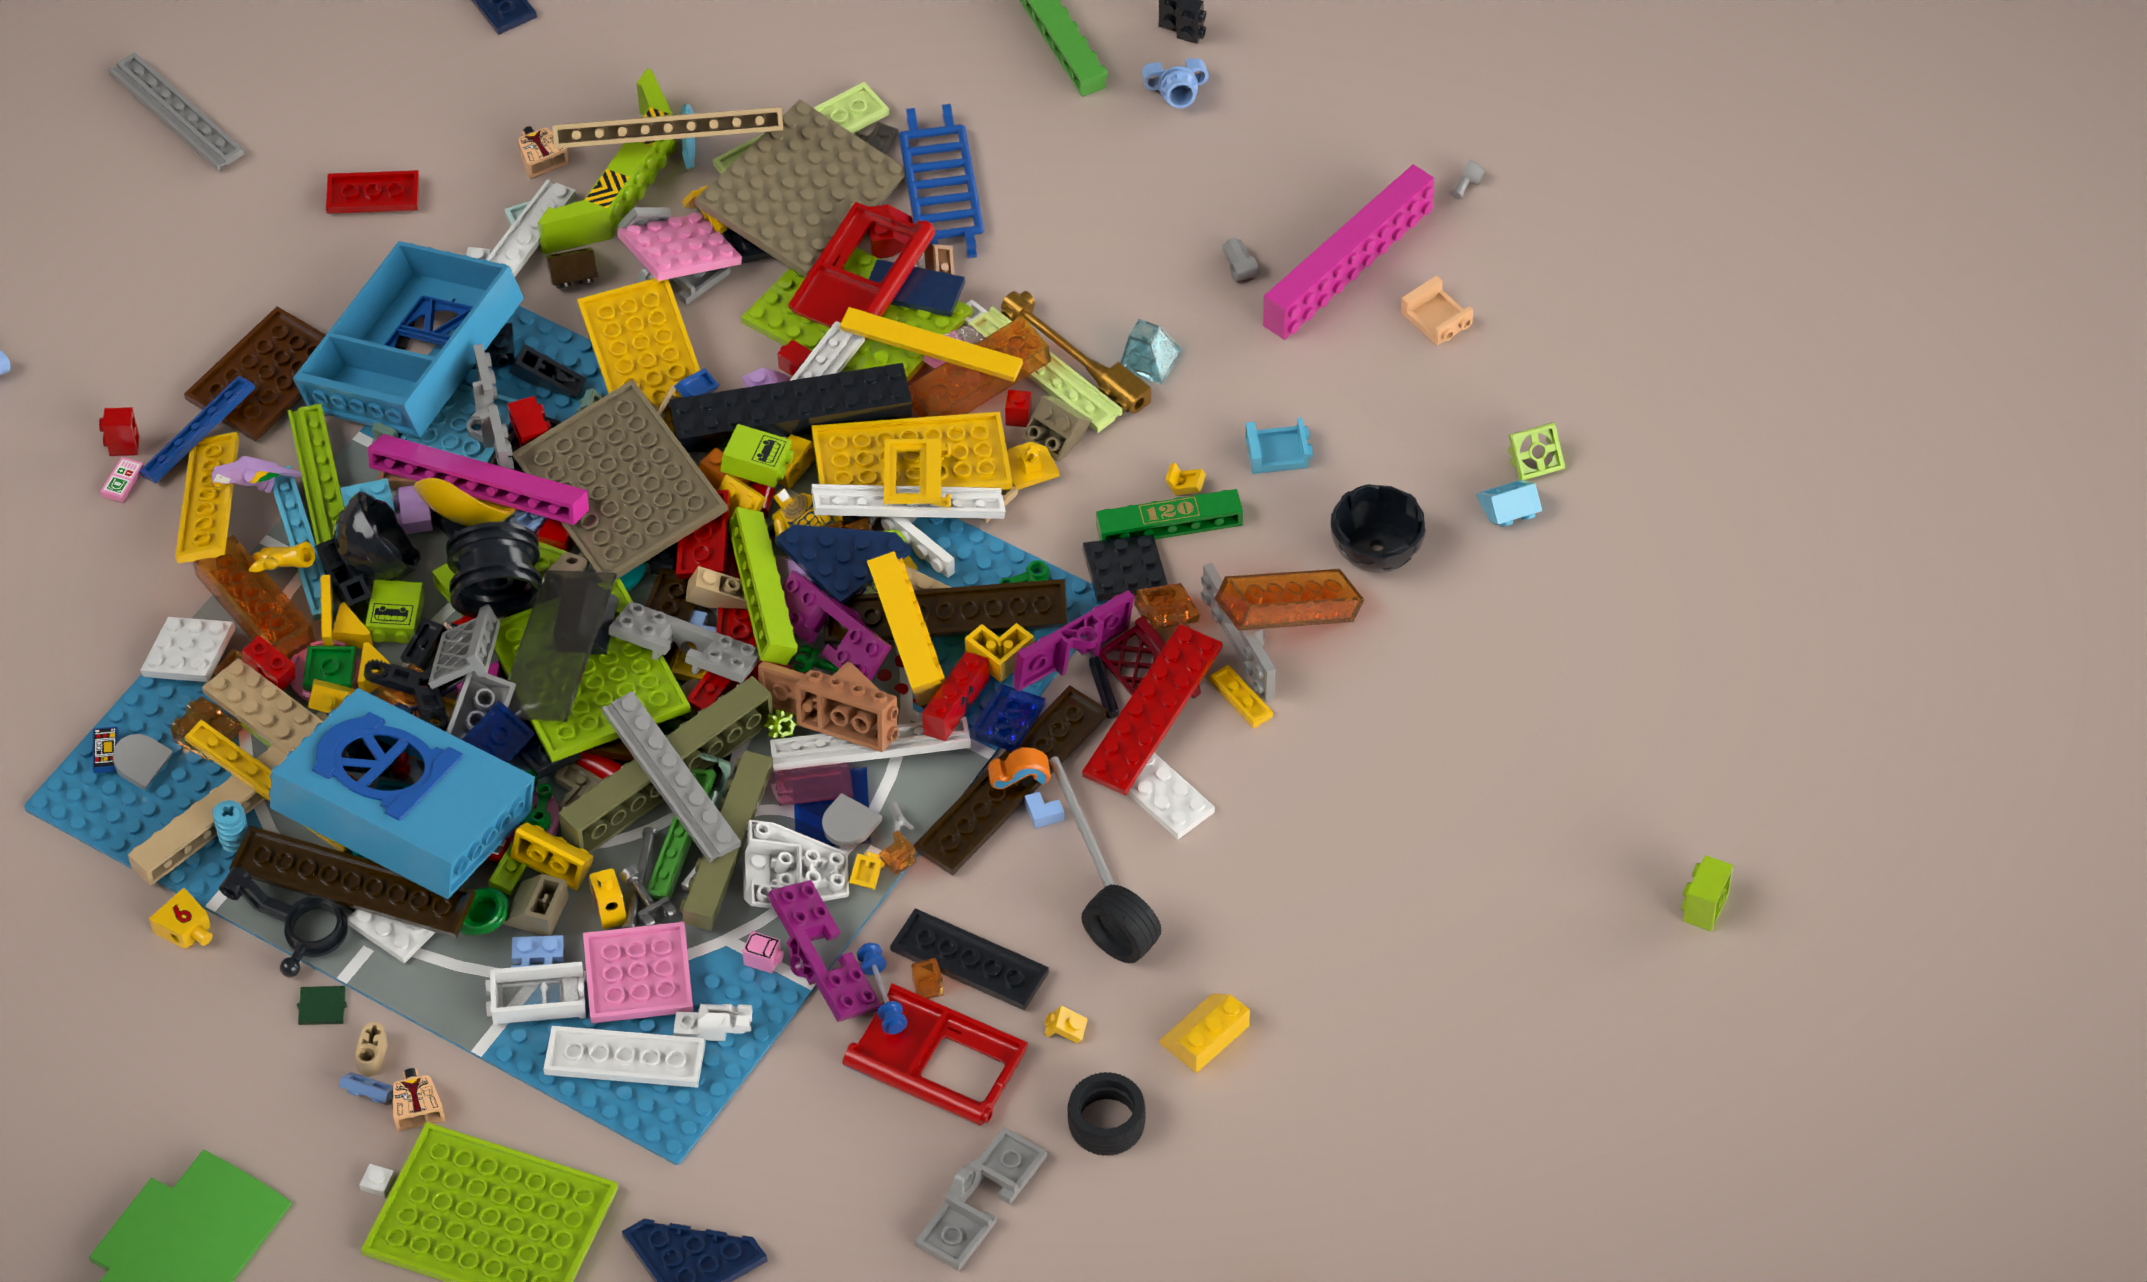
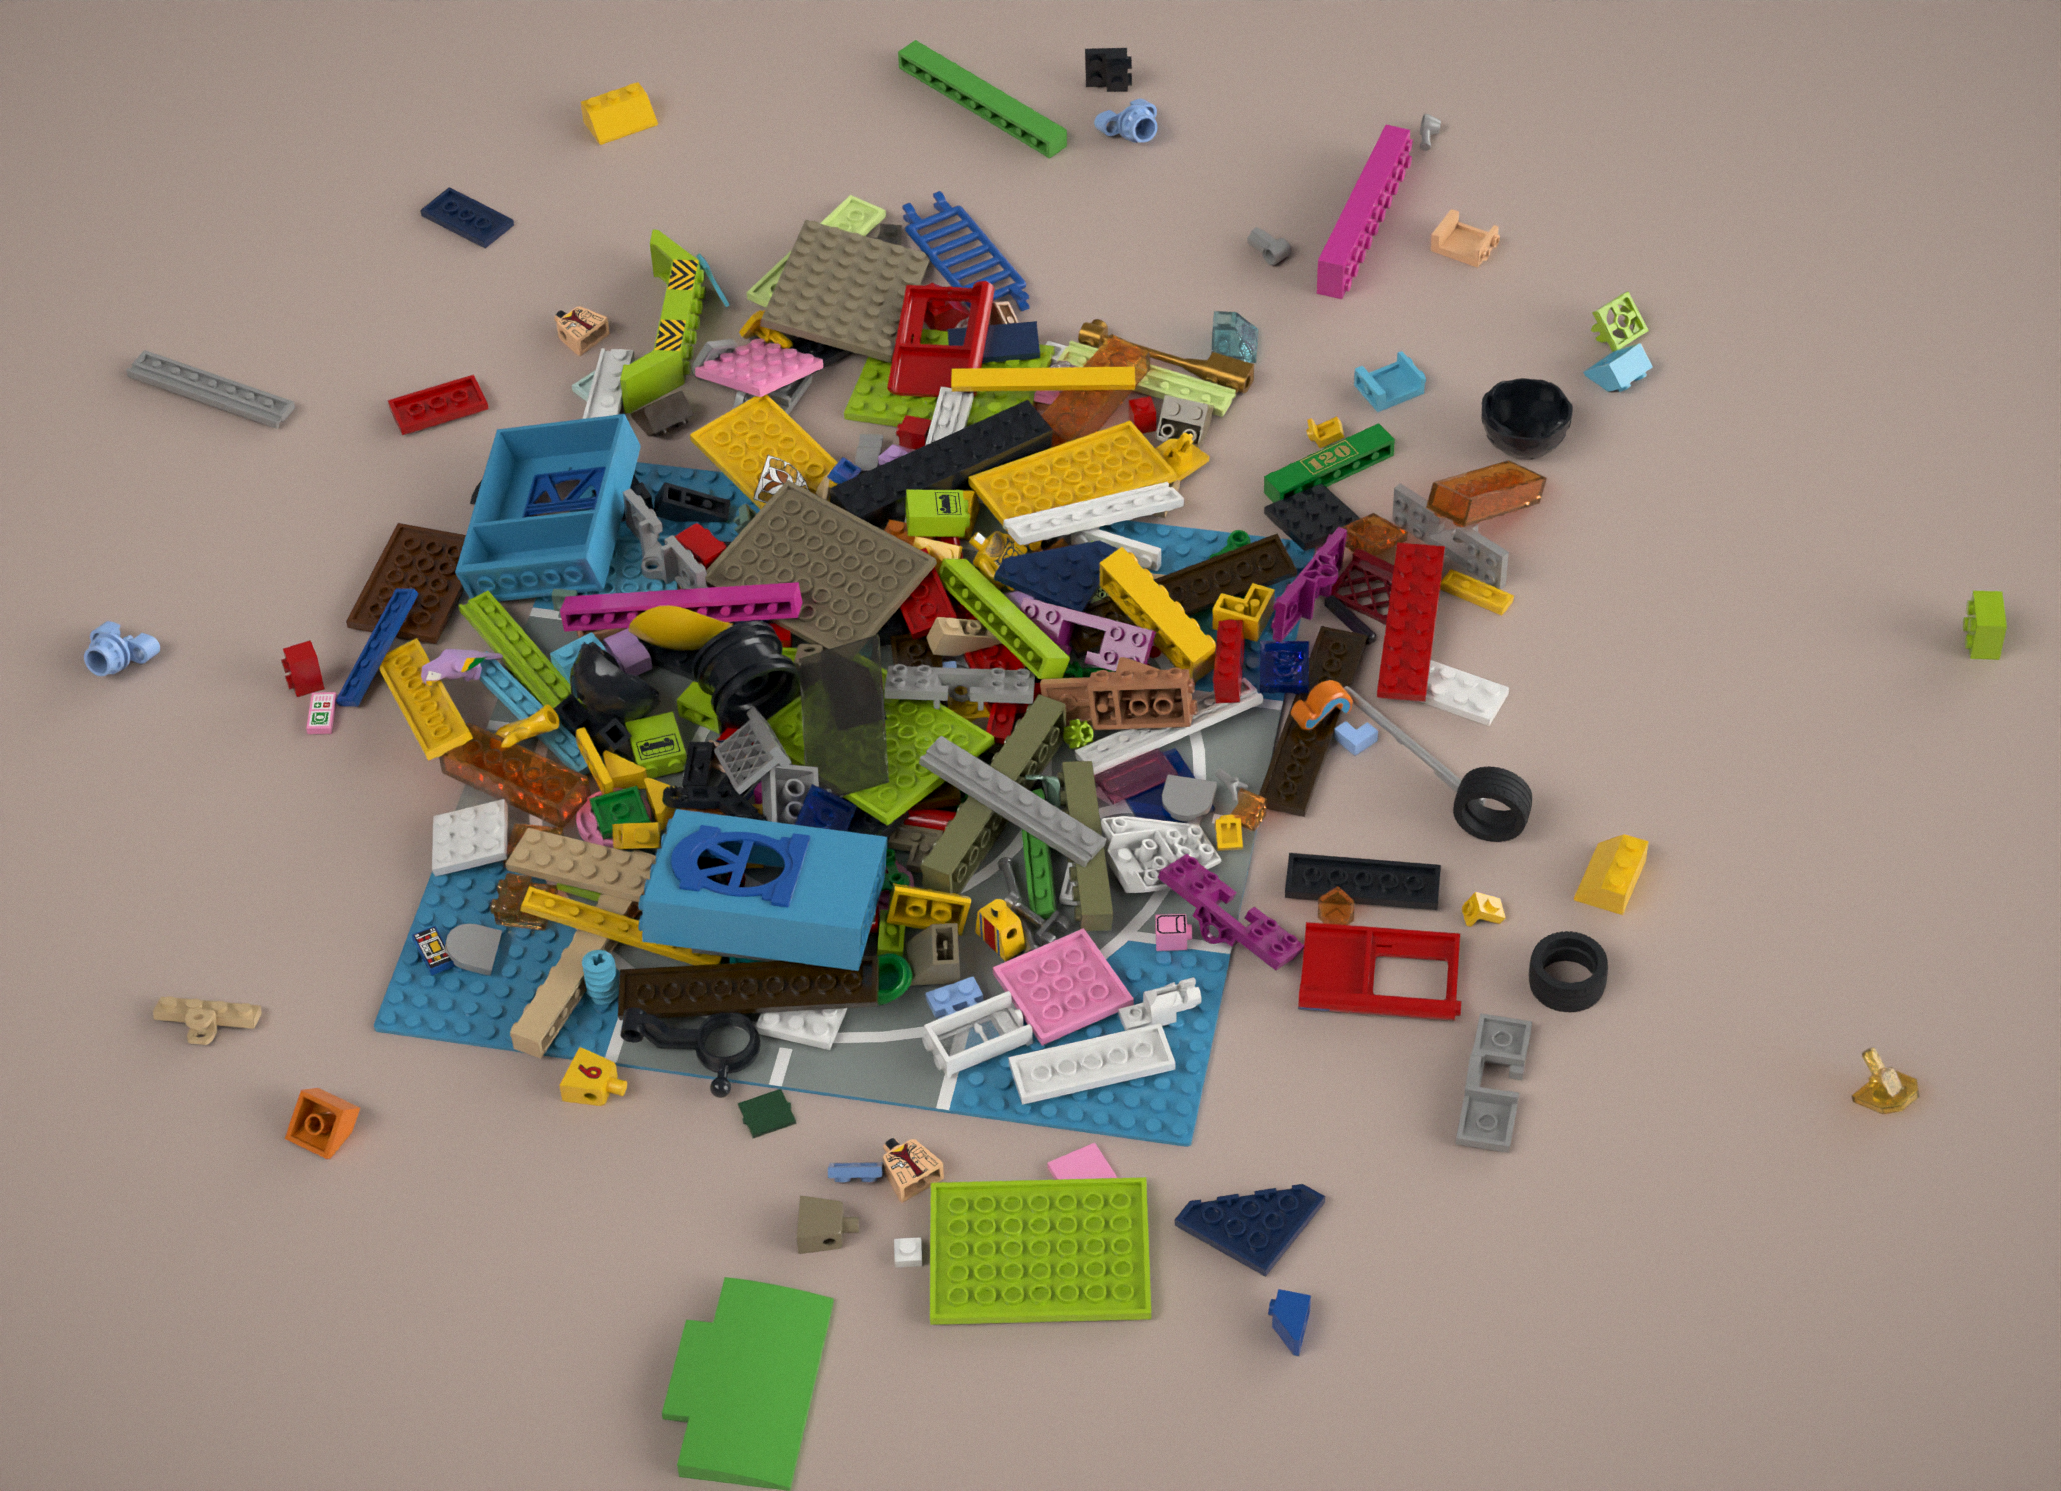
camera: 20 degrees left, 5 degrees down
red brick [242,635,296,690] -> none
tan beam [355,1022,388,1077] -> none
tan brick [552,106,783,149] -> none
blue axle [857,943,907,1034] -> none
yellow piece [881,439,951,507] -> none
none -> shield [753,455,810,503]
none -> dark tan torso [797,1196,859,1254]
none -> light grey piece [855,434,883,475]
none -> bright pink tile [1047,1143,1117,1180]

